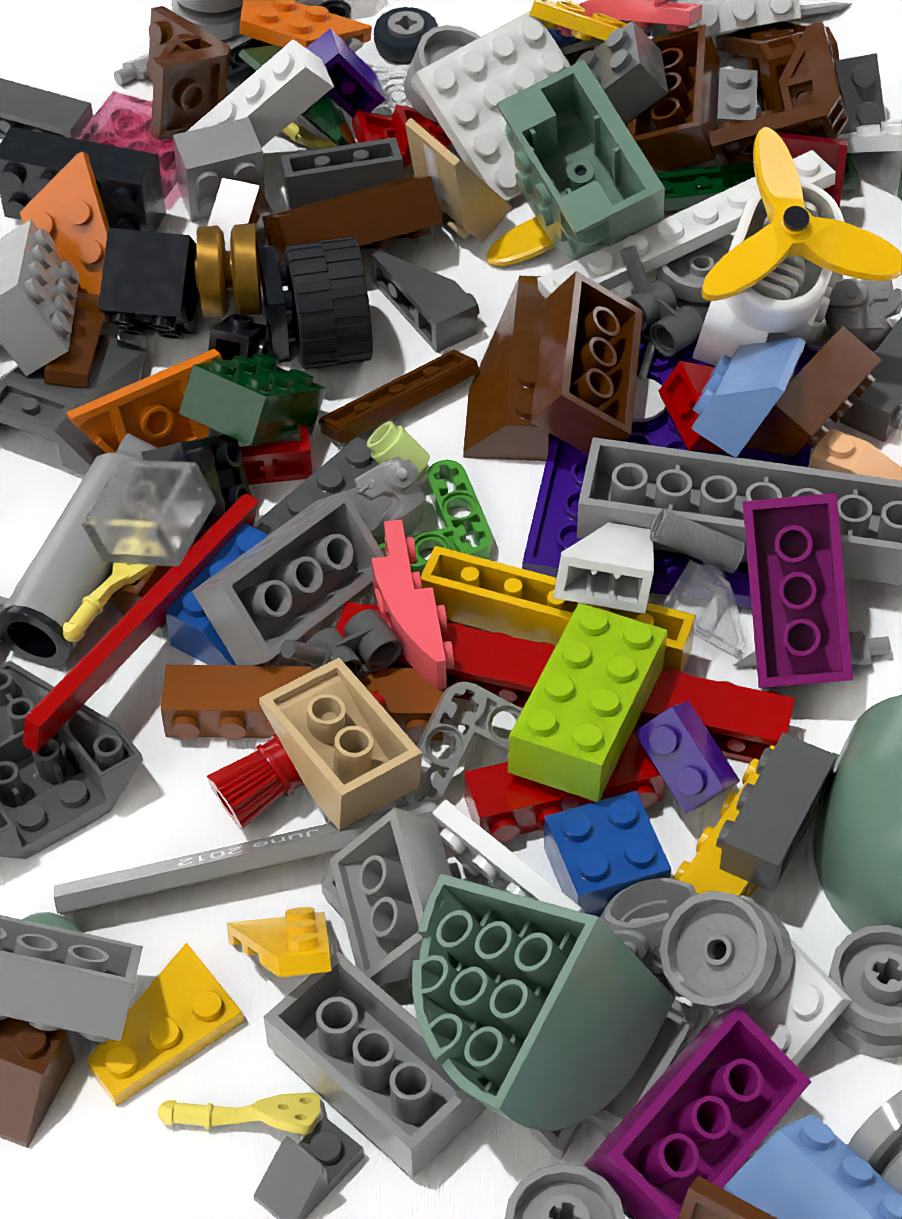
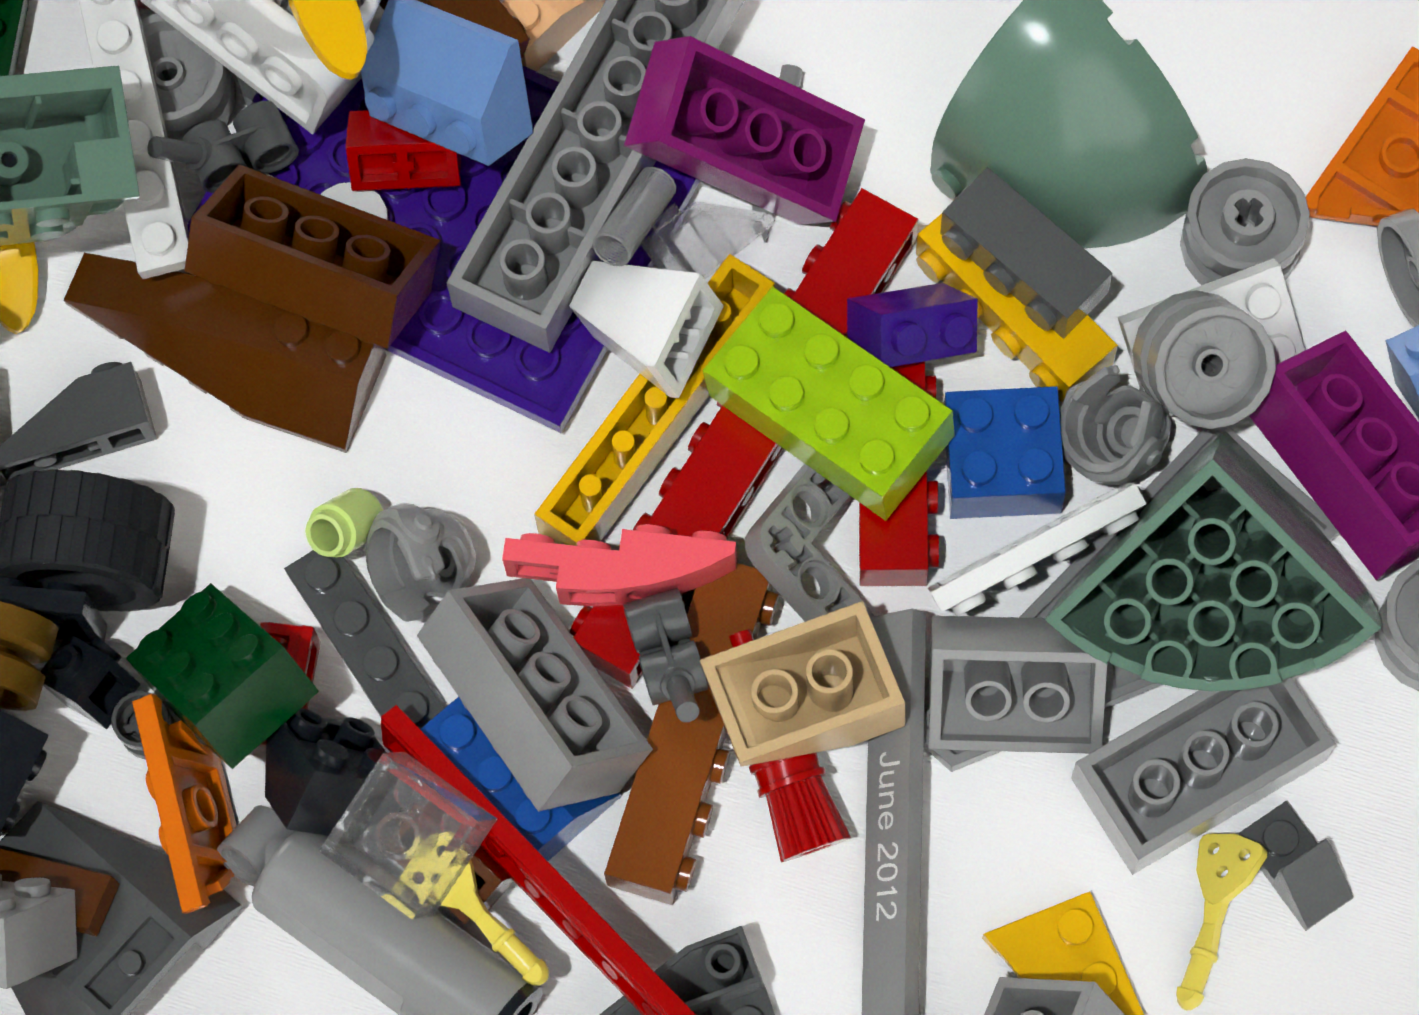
camera: 70 degrees left, 20 degrees up
yellow wing [227,907,332,977] -> none
reddish brown tile [317,349,480,444] -> none
bright green beam [378,459,492,577] -> none

